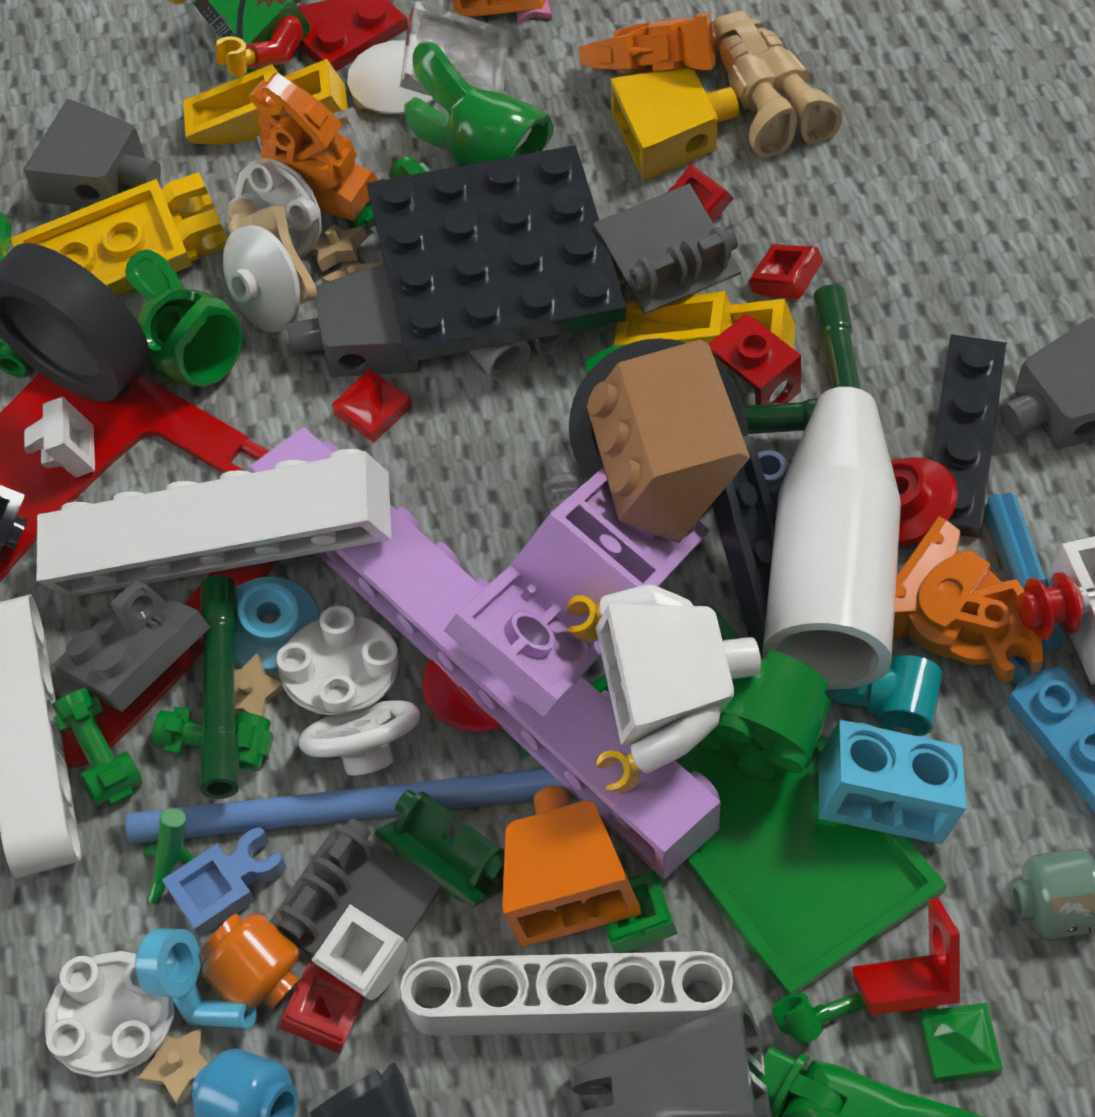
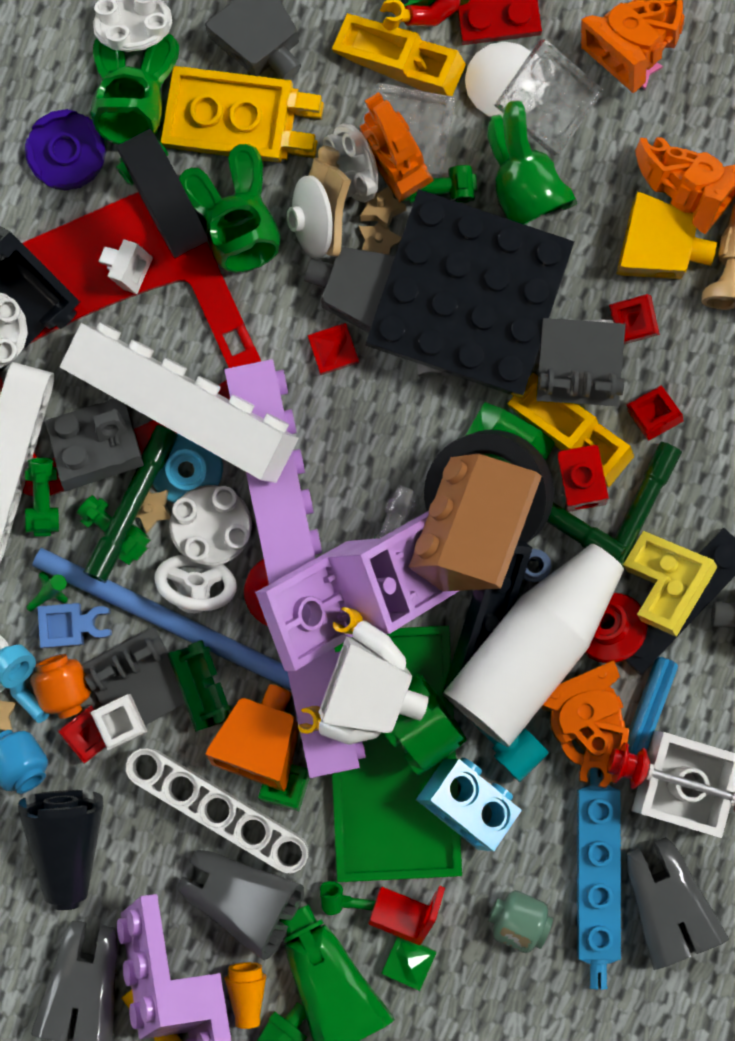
camera: 25 degrees right, 25 degrees up
none -> light yellow plate [623,531,717,637]

